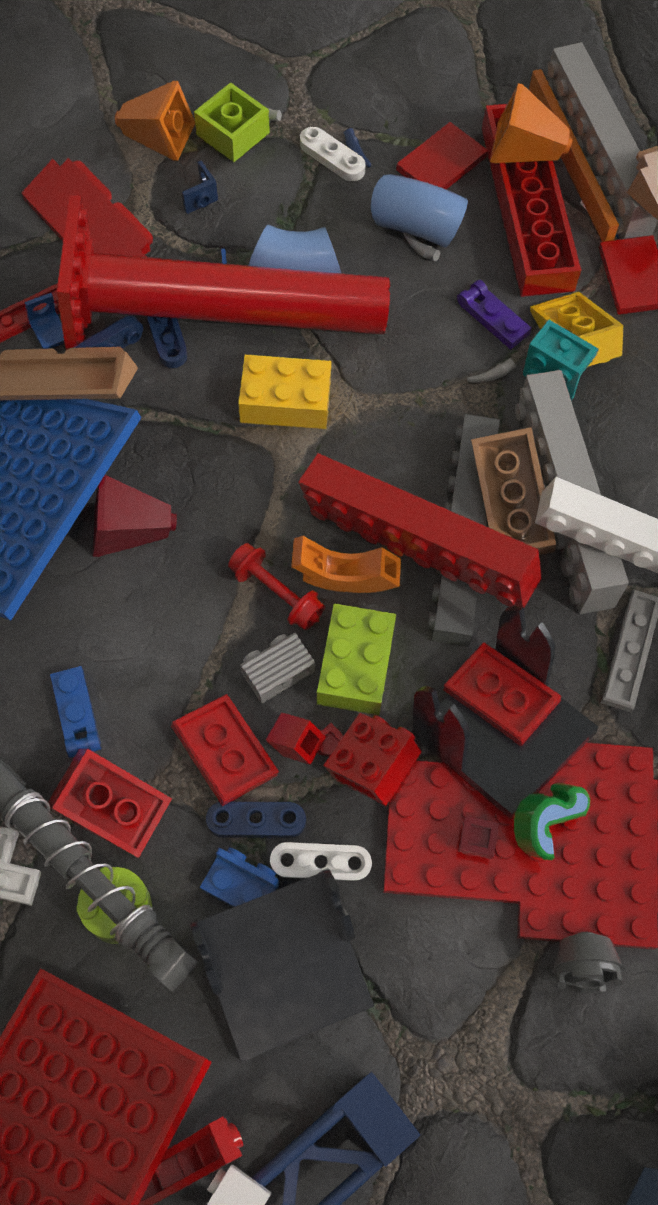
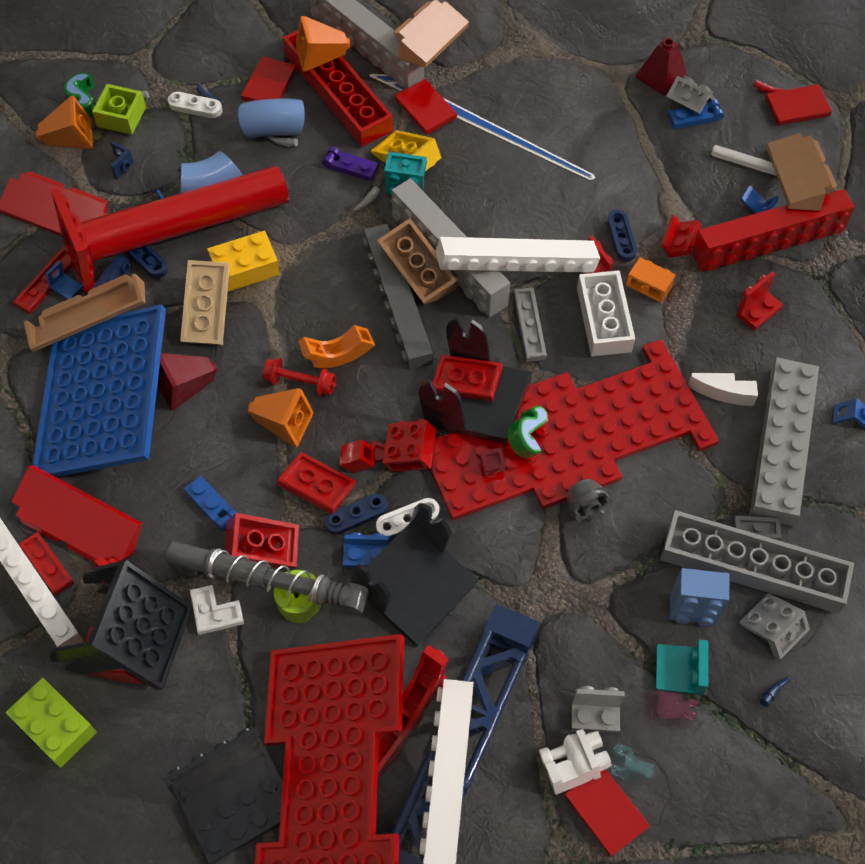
camera: 25 degrees left, 5 degrees down
light grey brick [240,633,315,704] -> none
red brick [299,453,541,608] -> none
lime brick [317,604,396,715] -> none
orange tile [529,69,619,242] -> none
none -> green animal [64,73,95,117]
none -> tan plate [180,260,230,345]
none -> orange slope [248,388,314,447]

